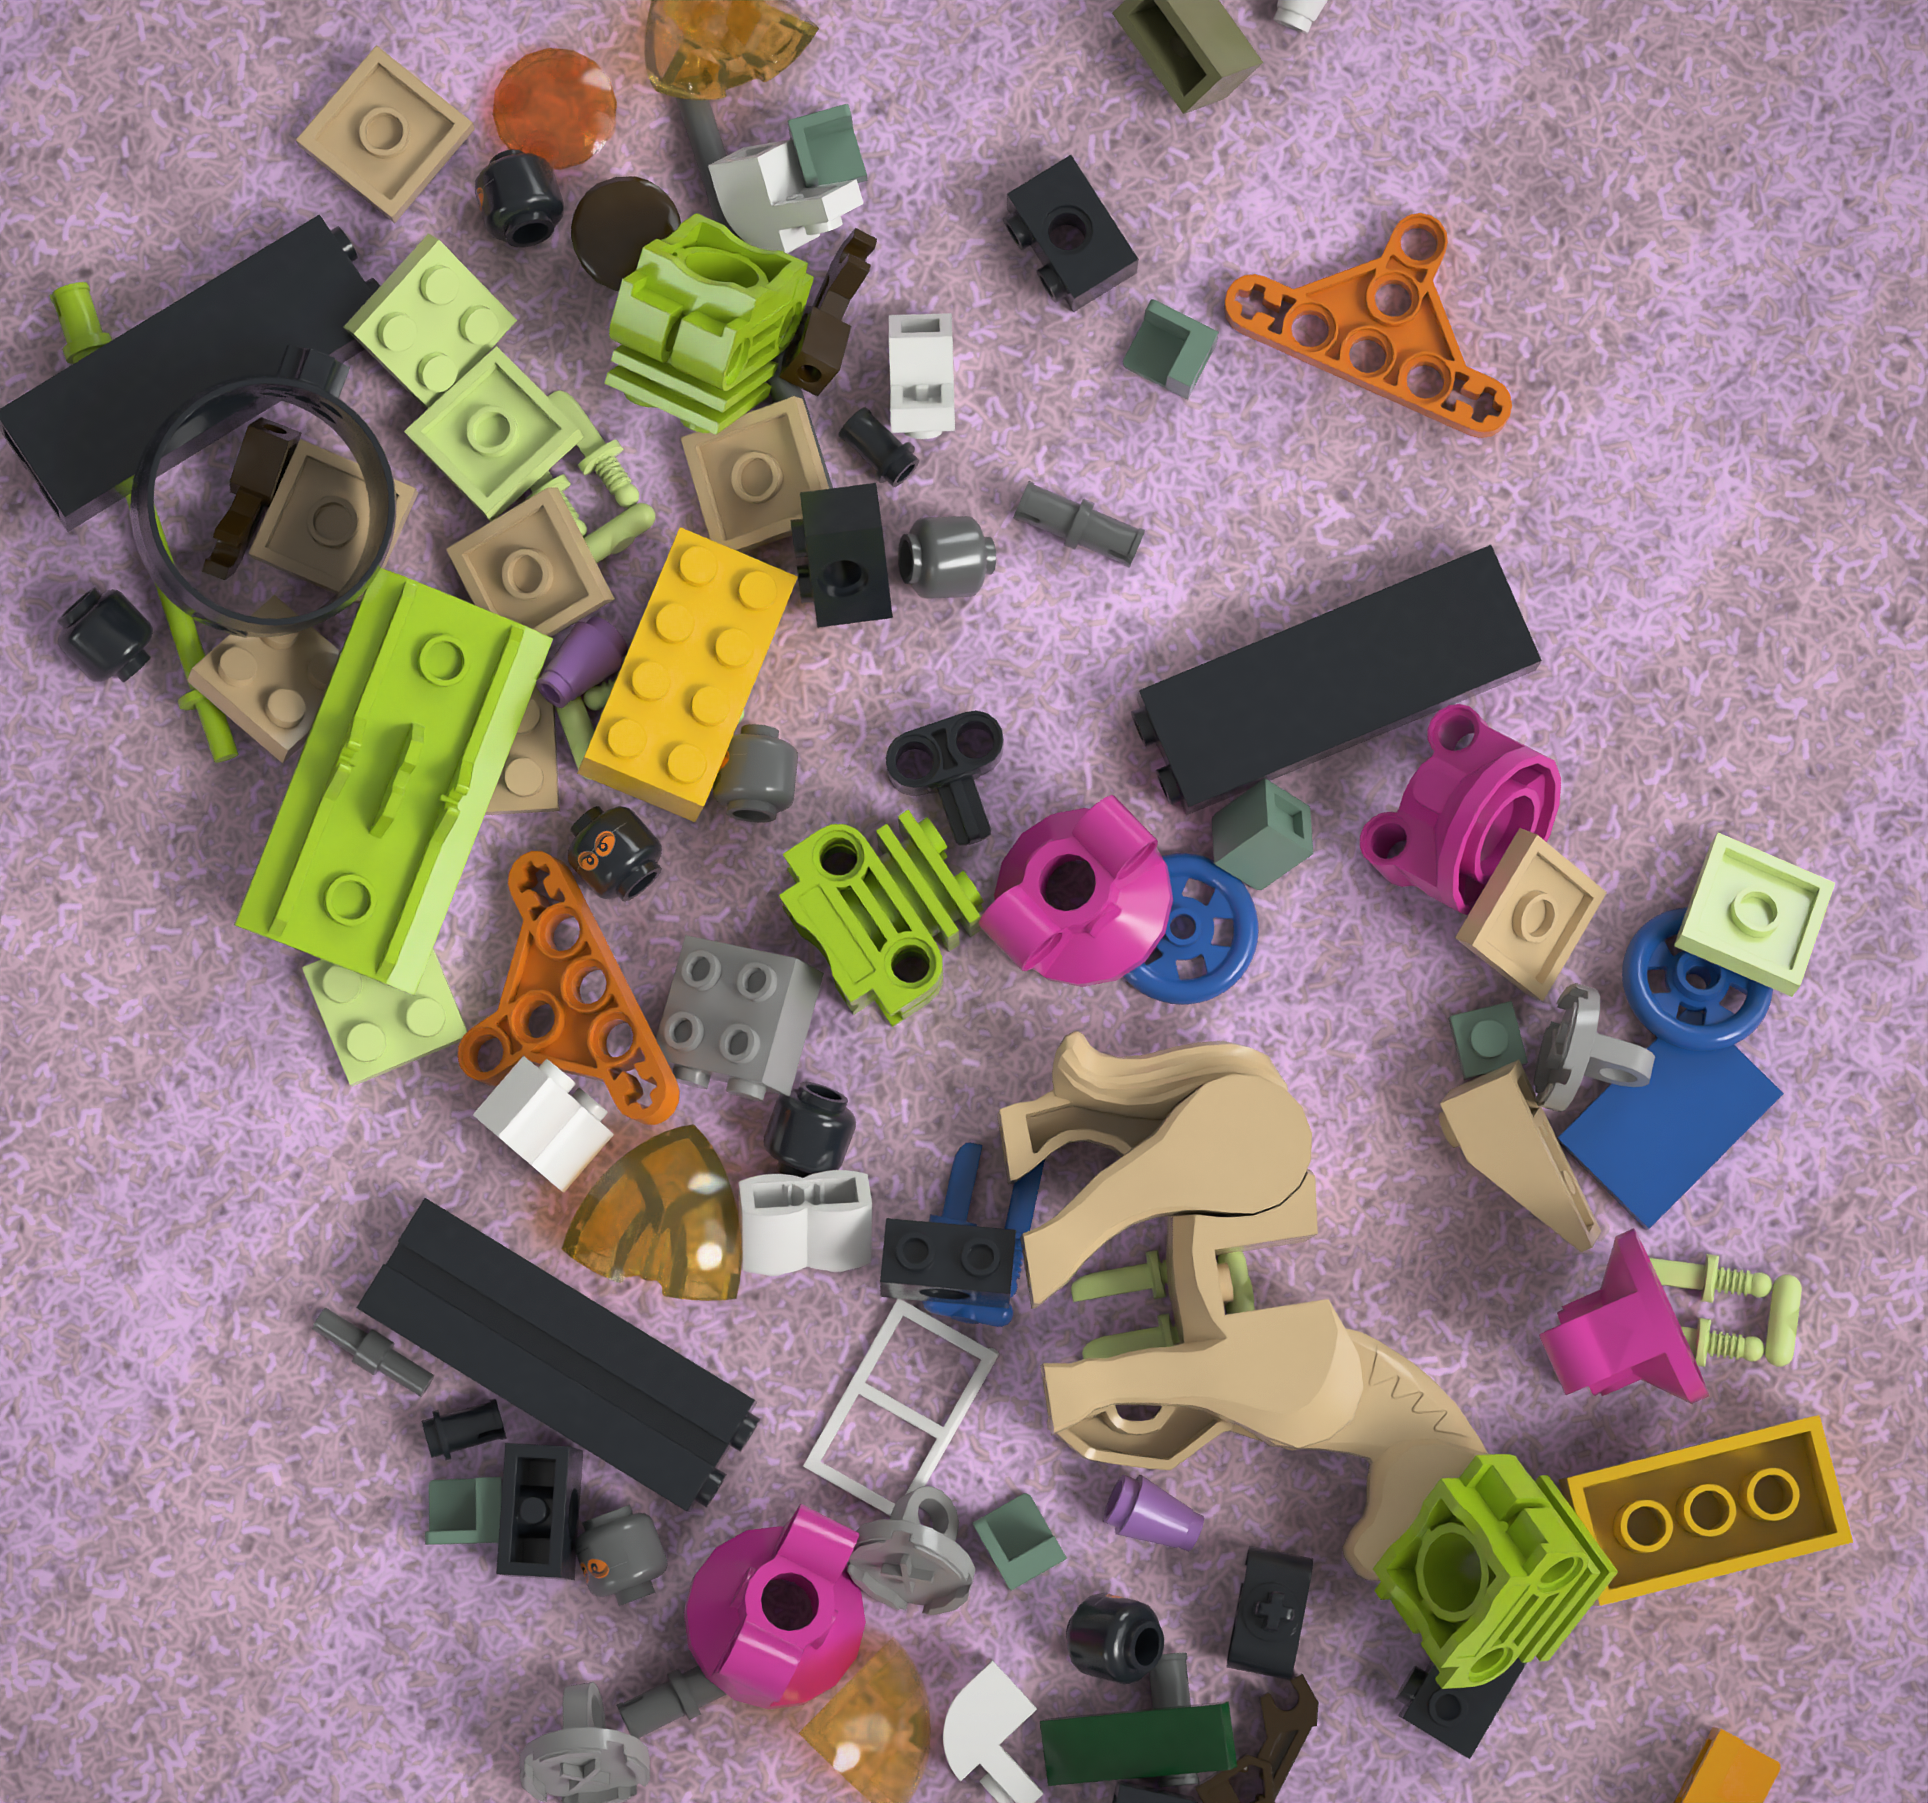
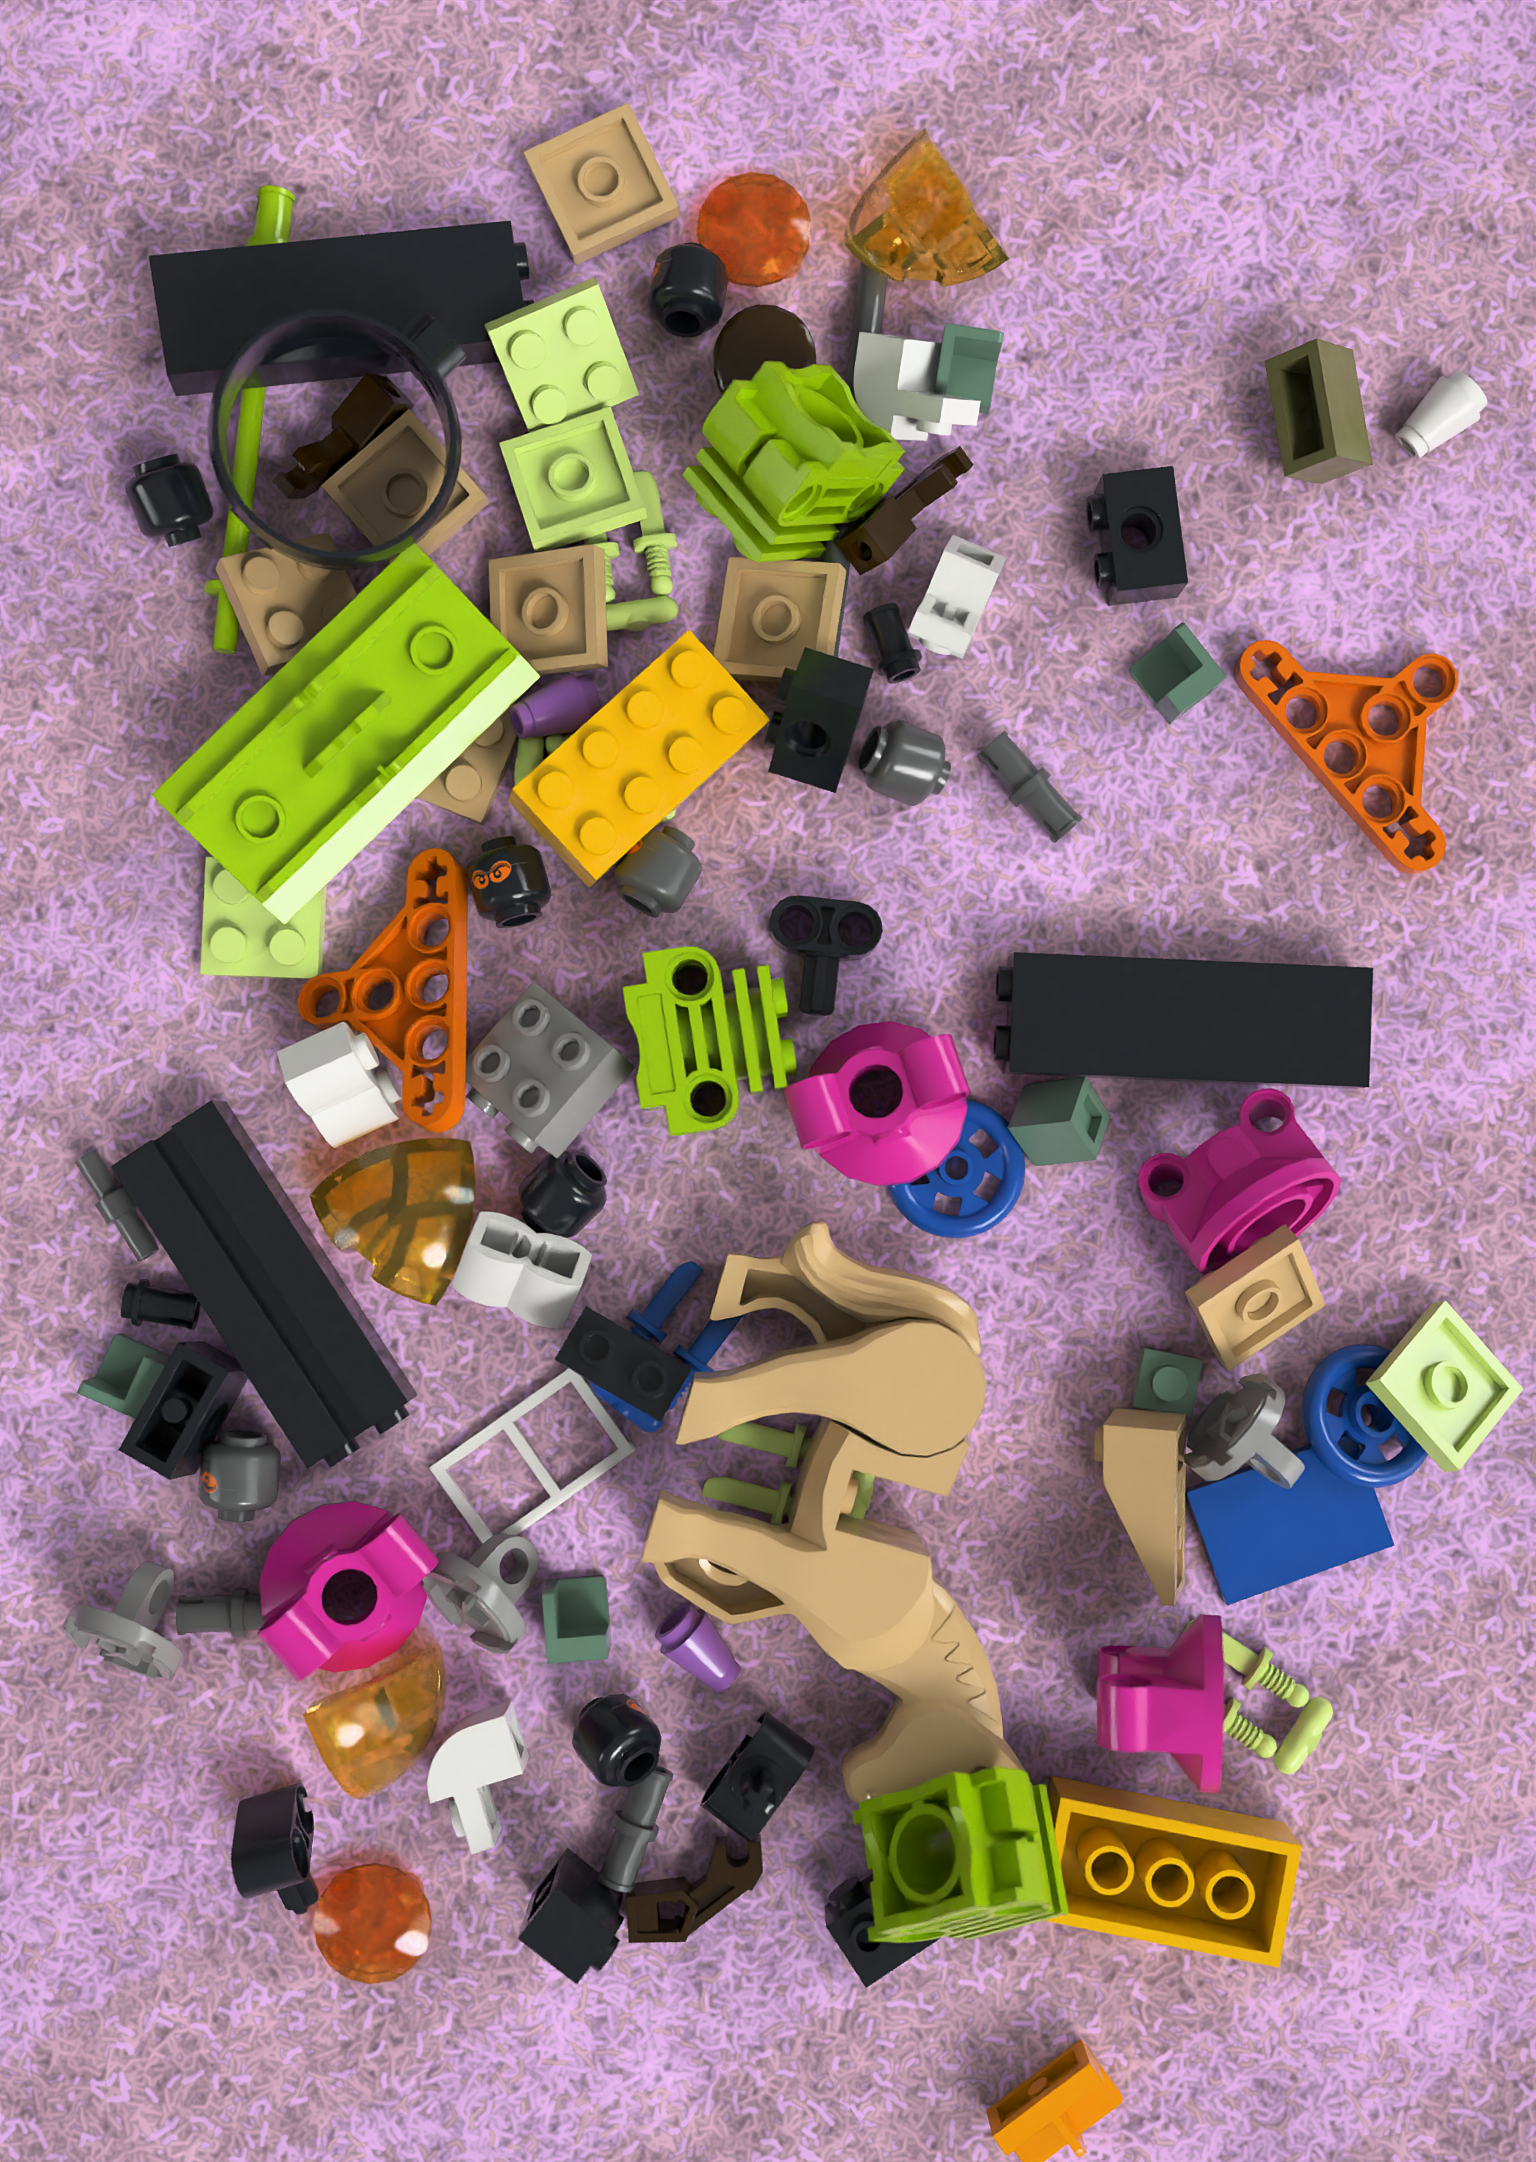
camera: 25 degrees right, 5 degrees up
dark green tile [1040,1701,1237,1786] -> none

